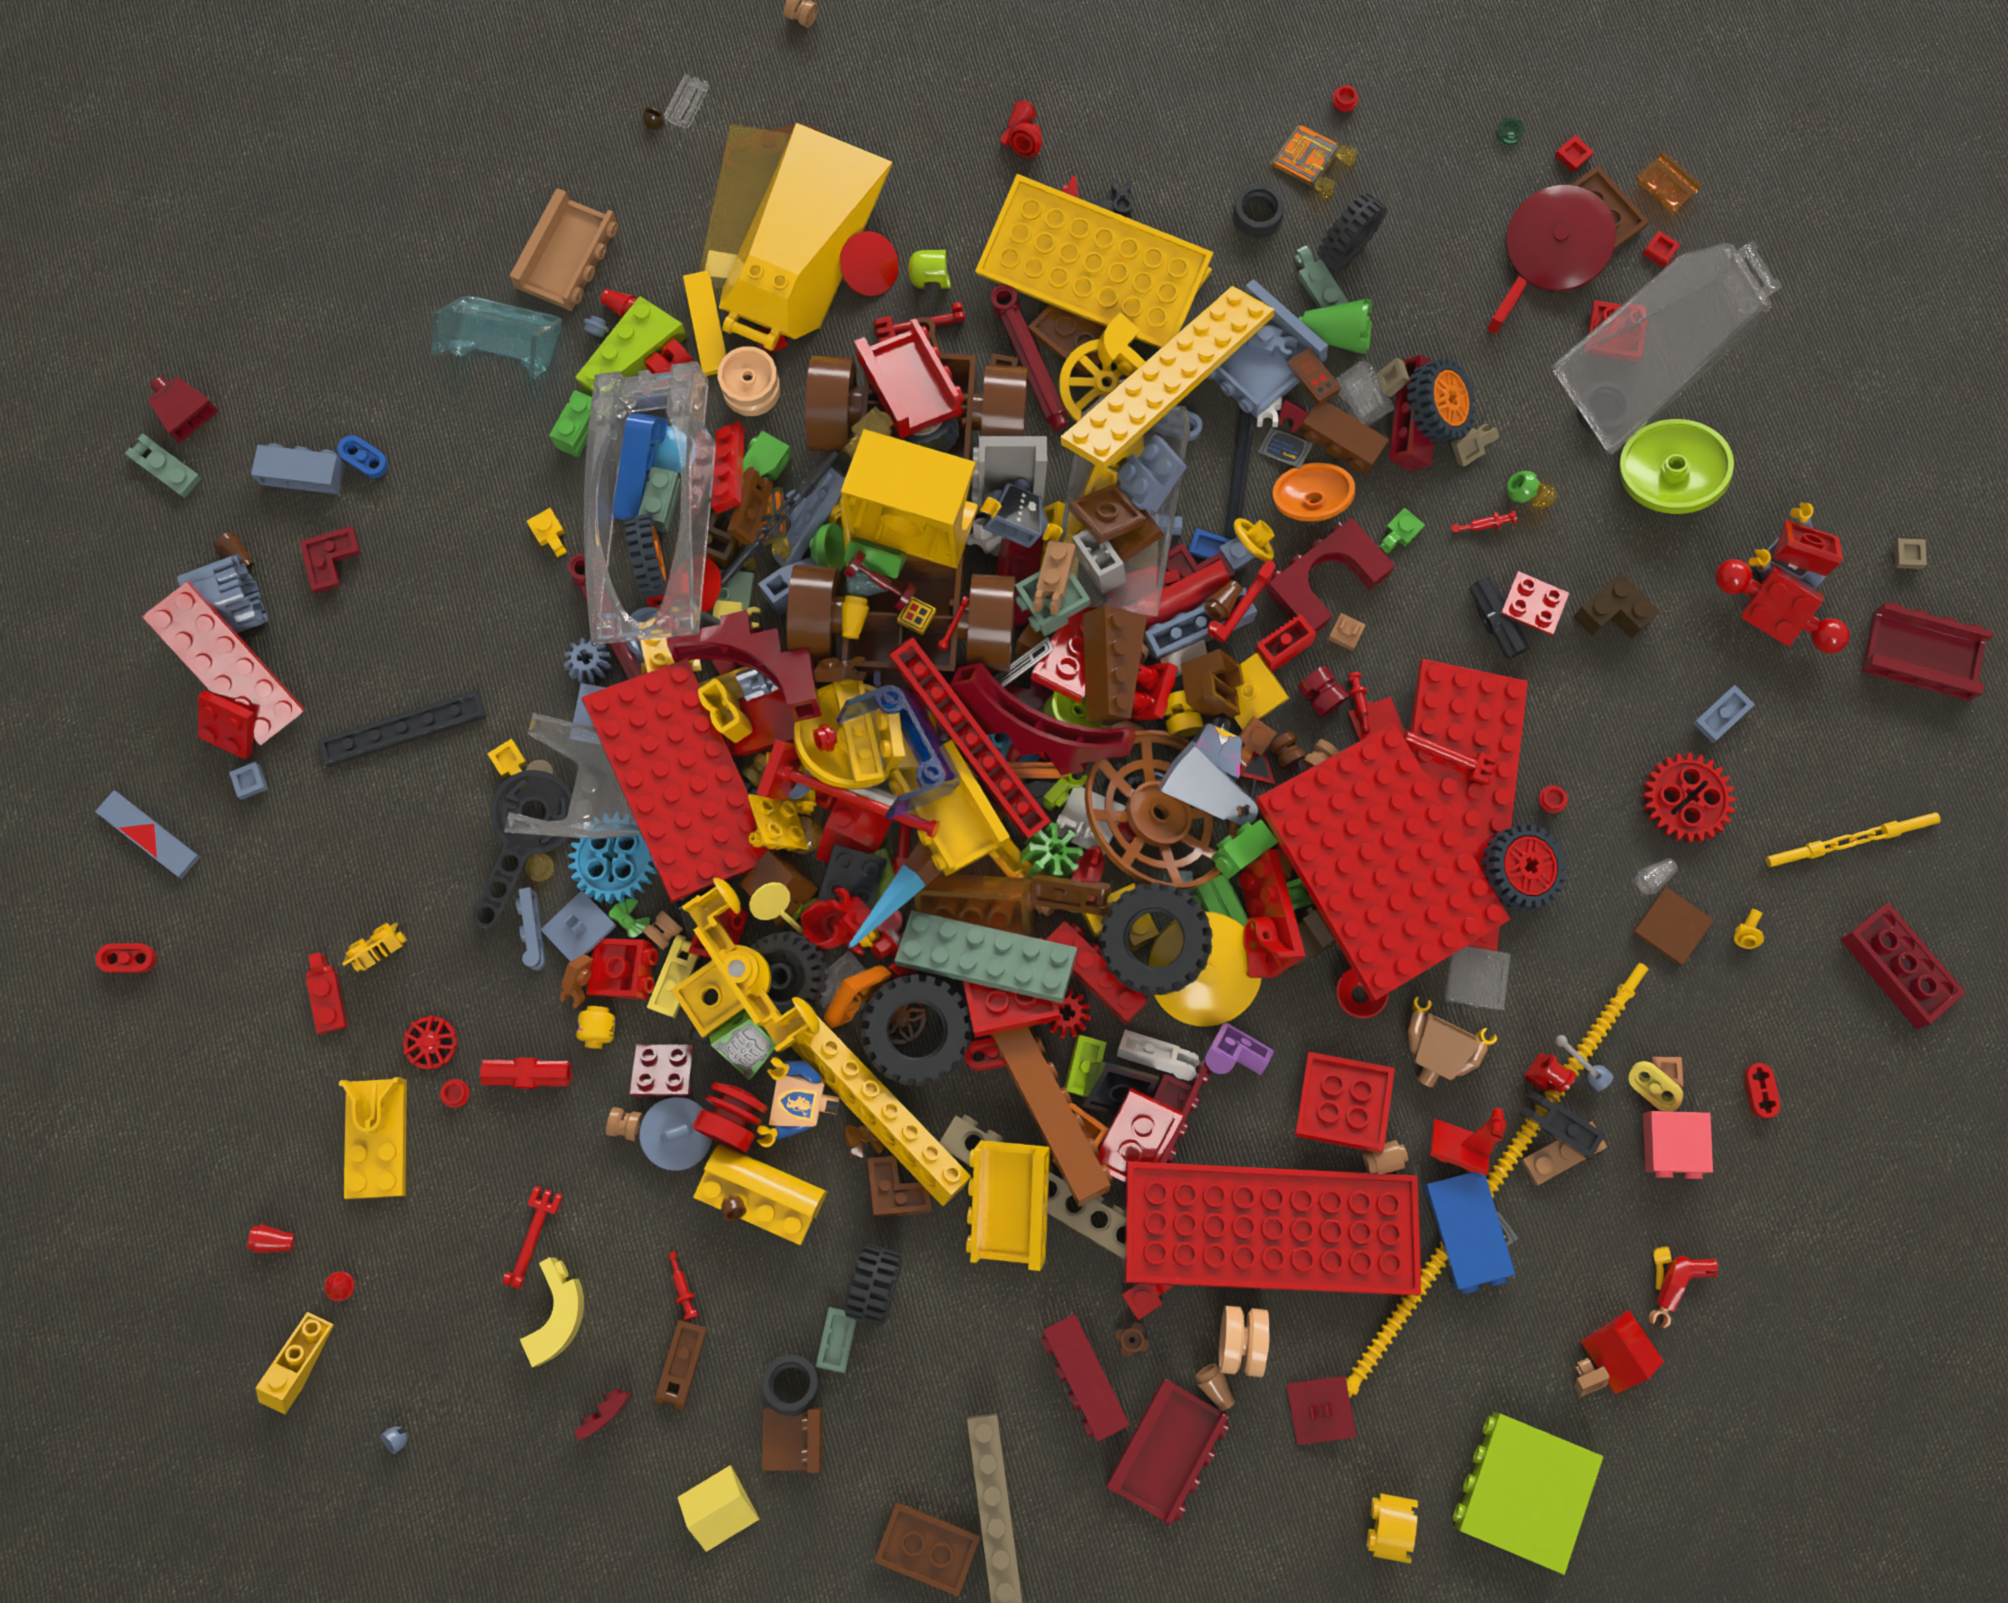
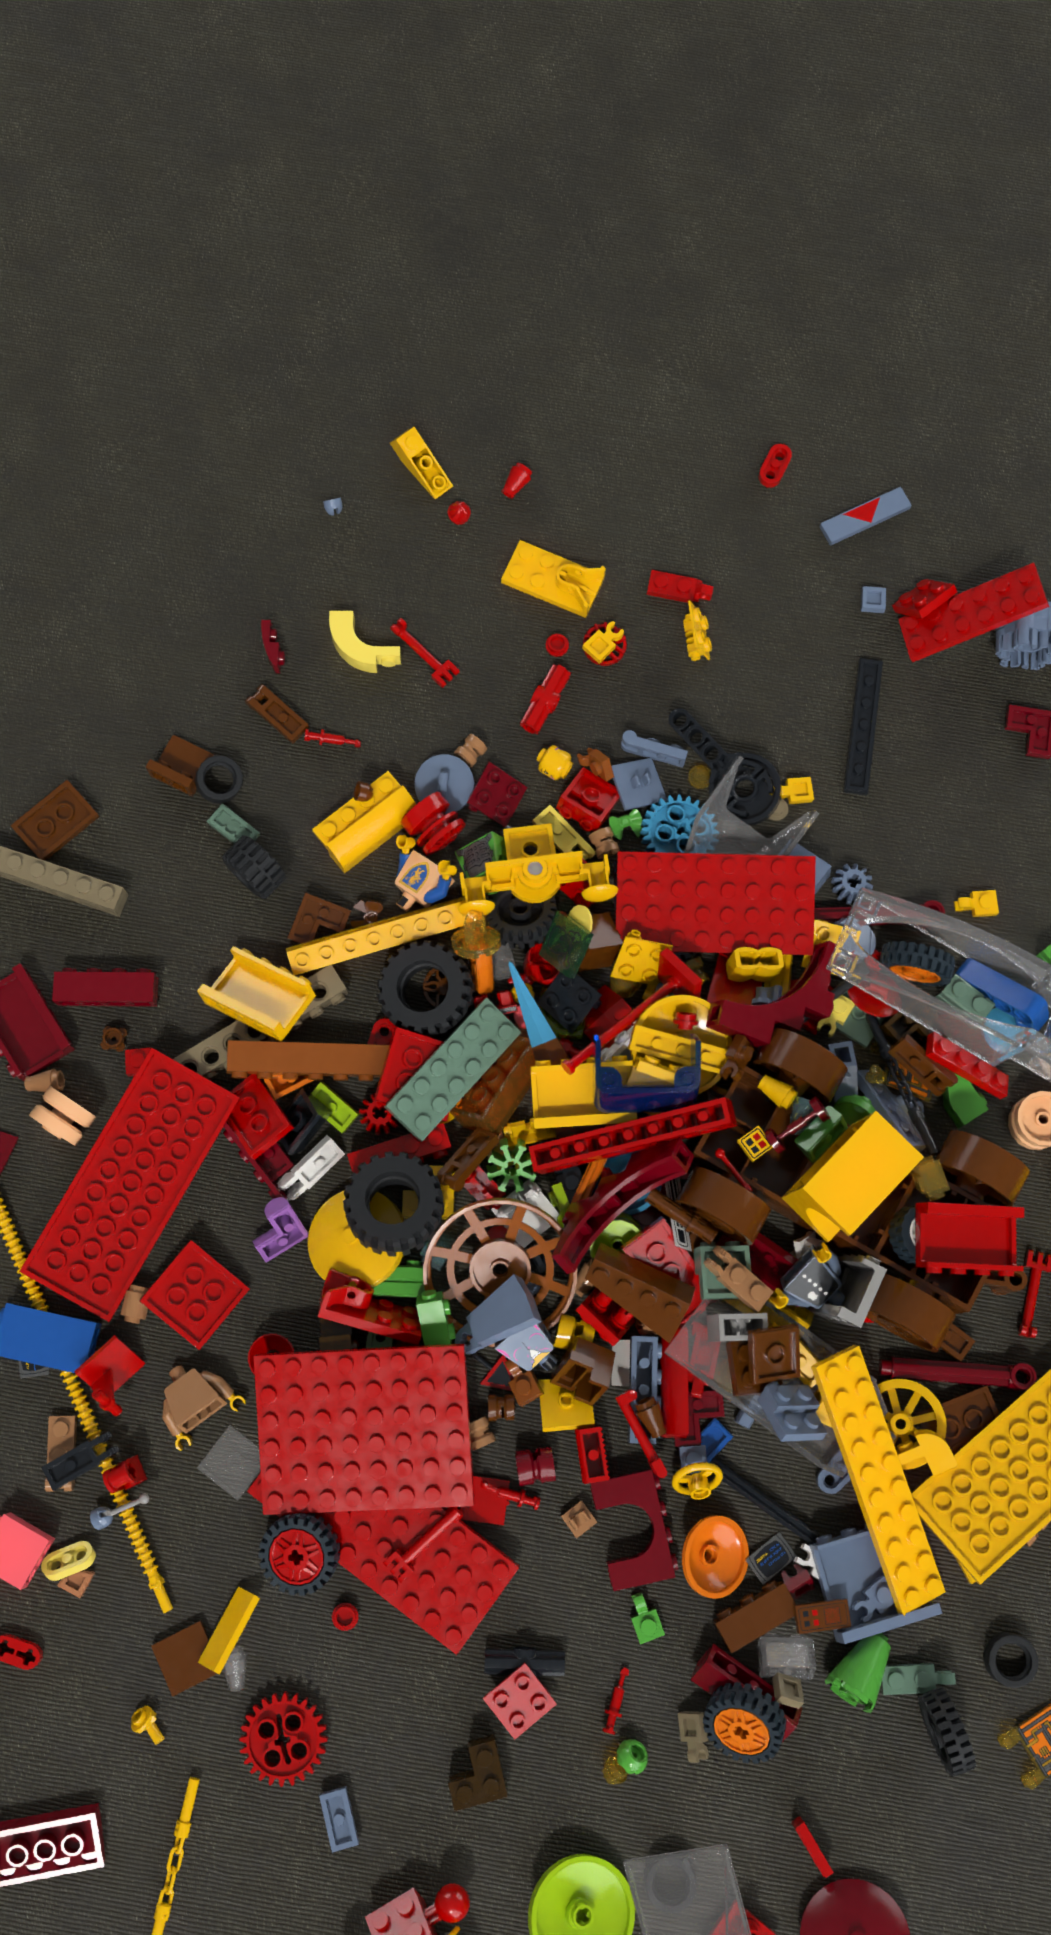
camera: 110 degrees right, 0 degrees up
light yellow slope [678,1465,759,1552] -> none
red plate [826,888,871,936] -> none
none -> yellow tile [198,1587,260,1675]
none -> clear yellow tile [451,910,501,959]
none -> clear green tile [539,911,594,979]
none -> yellow plate [582,621,624,664]
none -> reddish brown pin [645,1188,718,1245]

